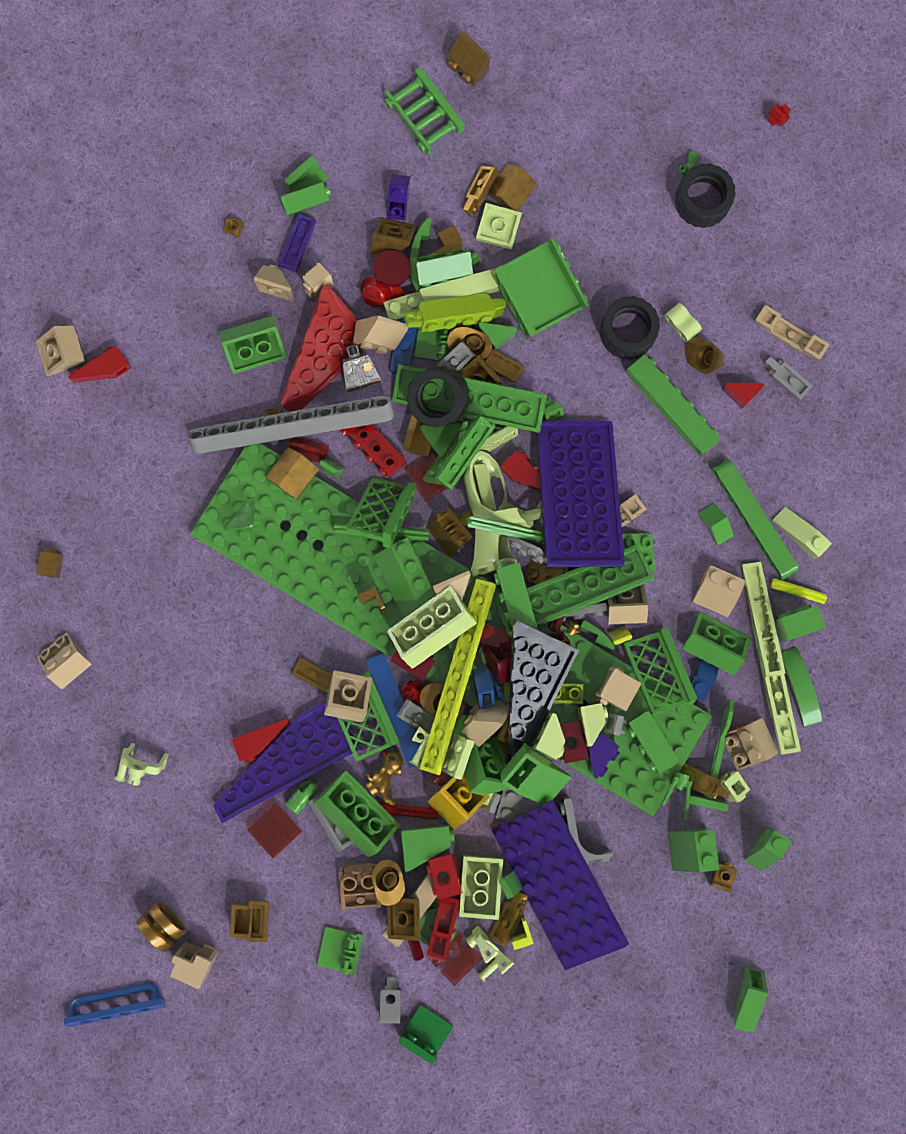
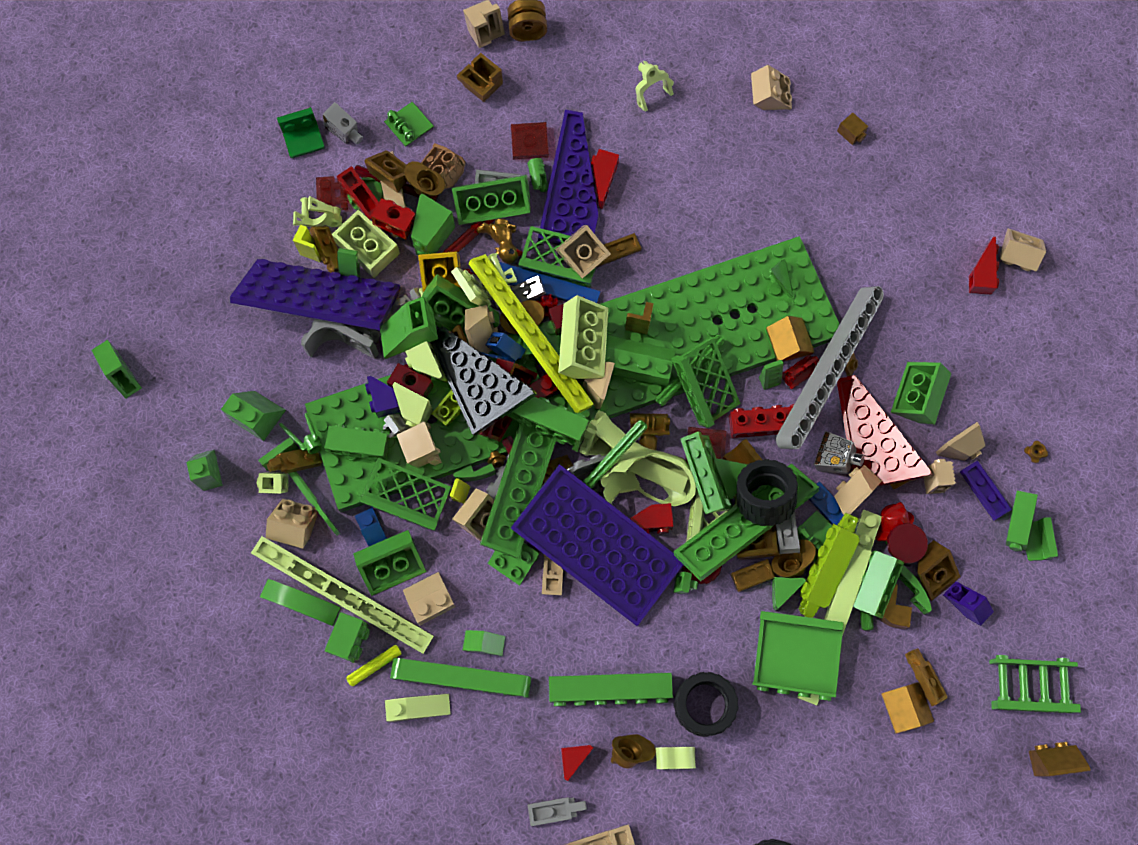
camera: 130 degrees right, 10 degrees down
yellowish green plate [476,203,522,250] -> none
pearl gold brick [709,861,738,893] -> none

